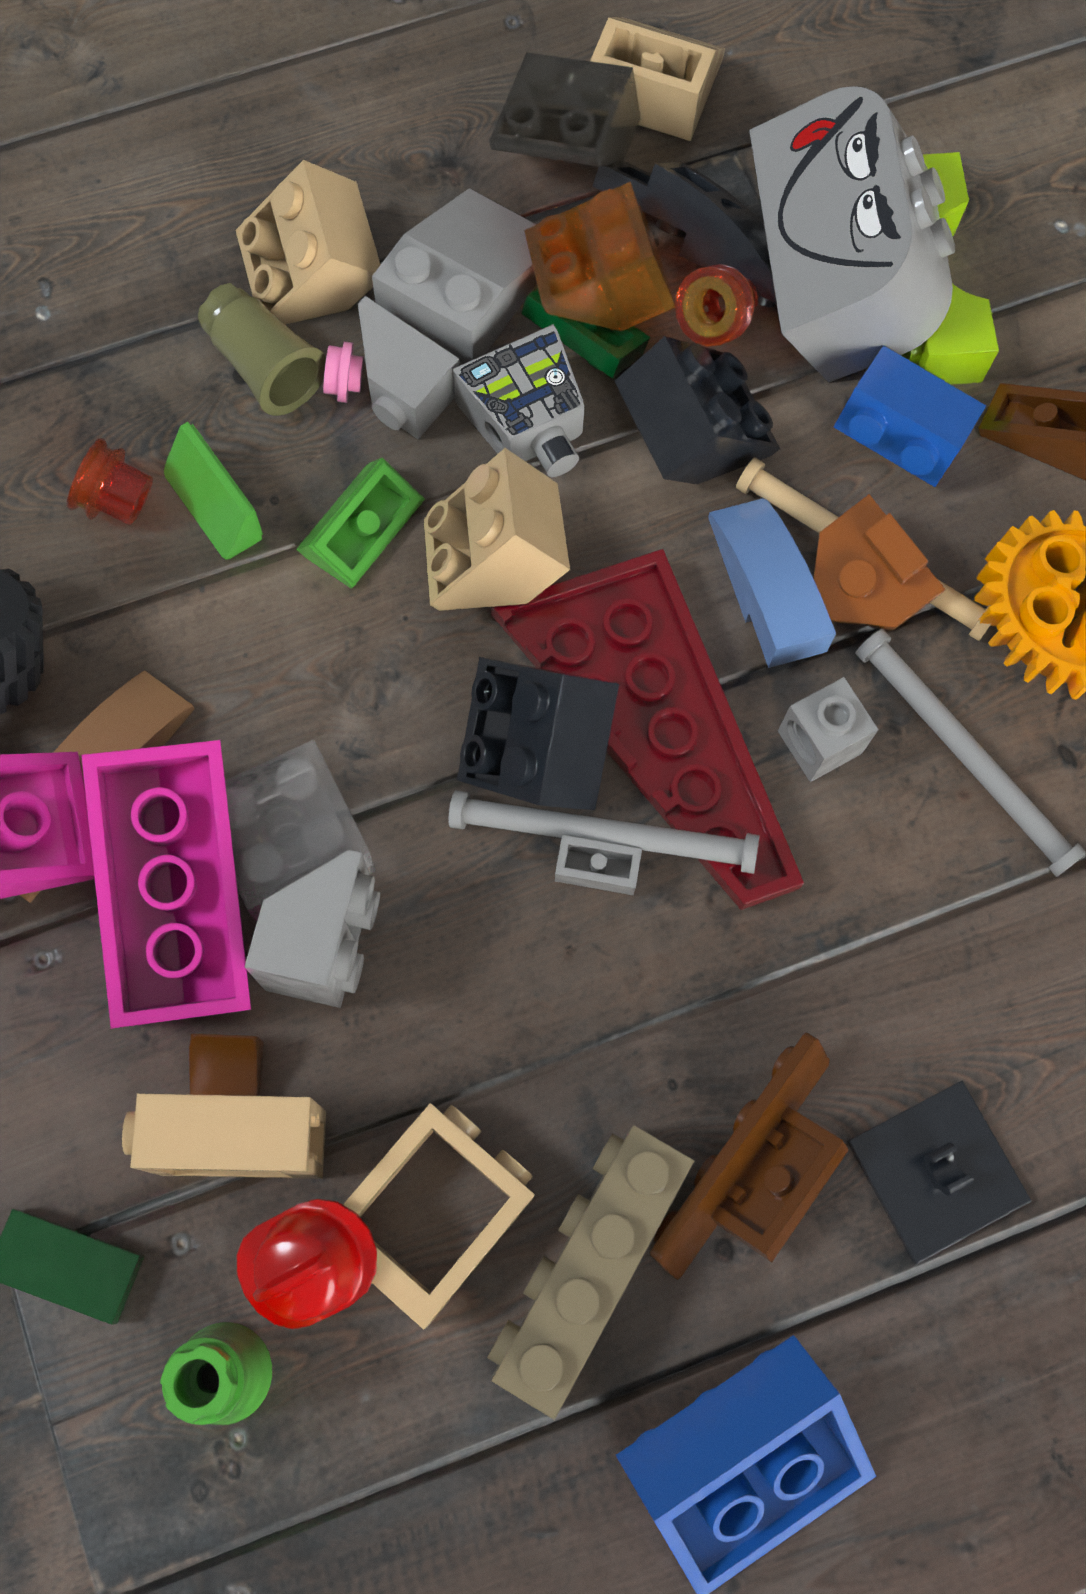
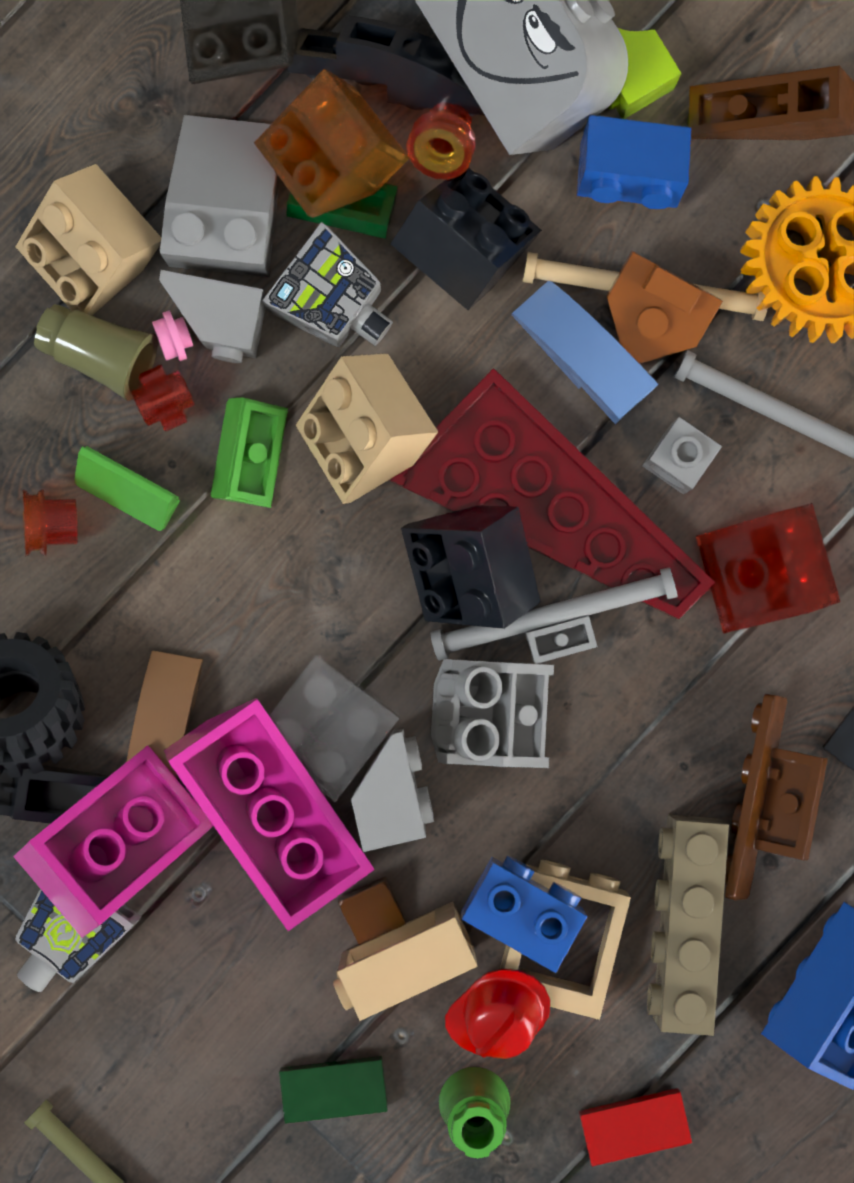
camera: 25 degrees left, 15 degrees up
none -> clear red gear [132,364,195,432]
none -> light grey slope [431,659,554,768]
none -> blue brick [461,855,588,973]
none -> red tile [579,1088,692,1167]
none -> clear red slope [696,503,841,634]

